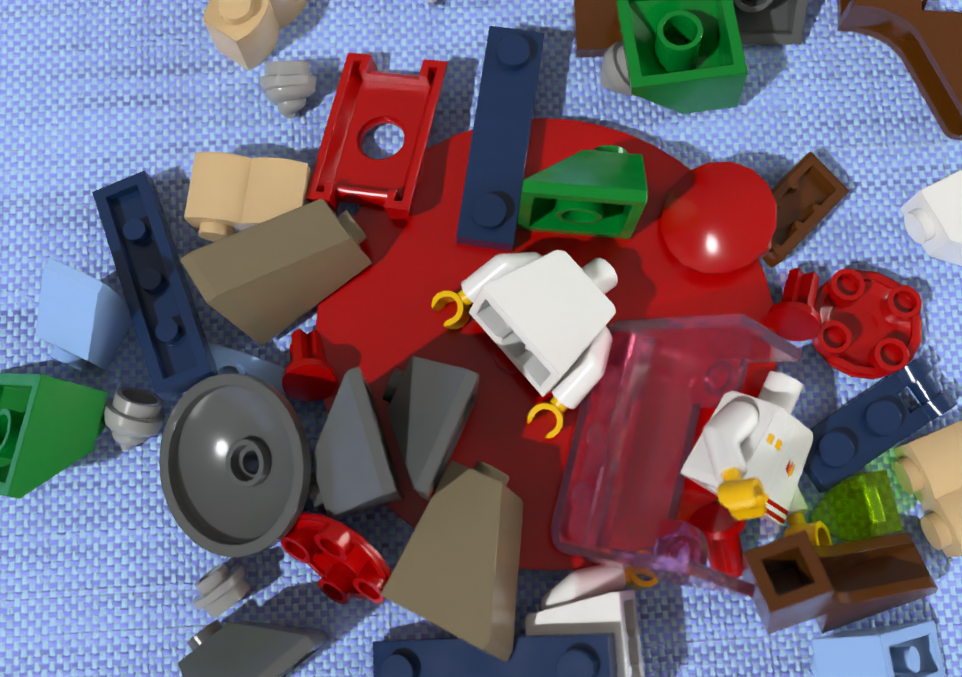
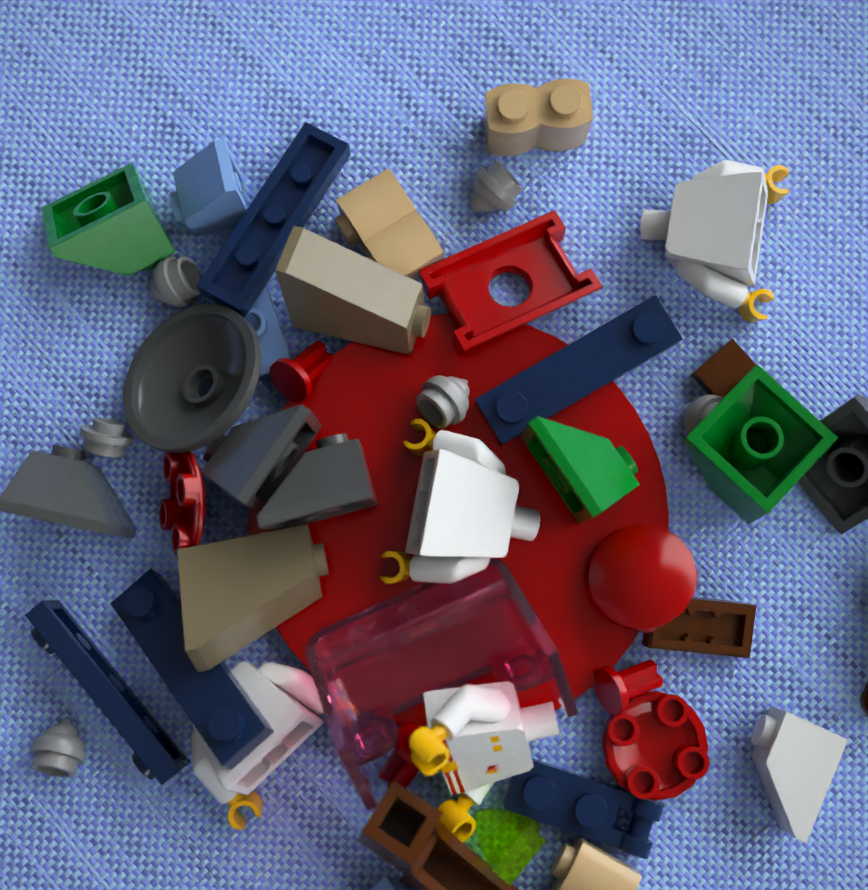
camera: 55 degrees right, 5 degrees up
none -> light grey plate [416,375,470,429]

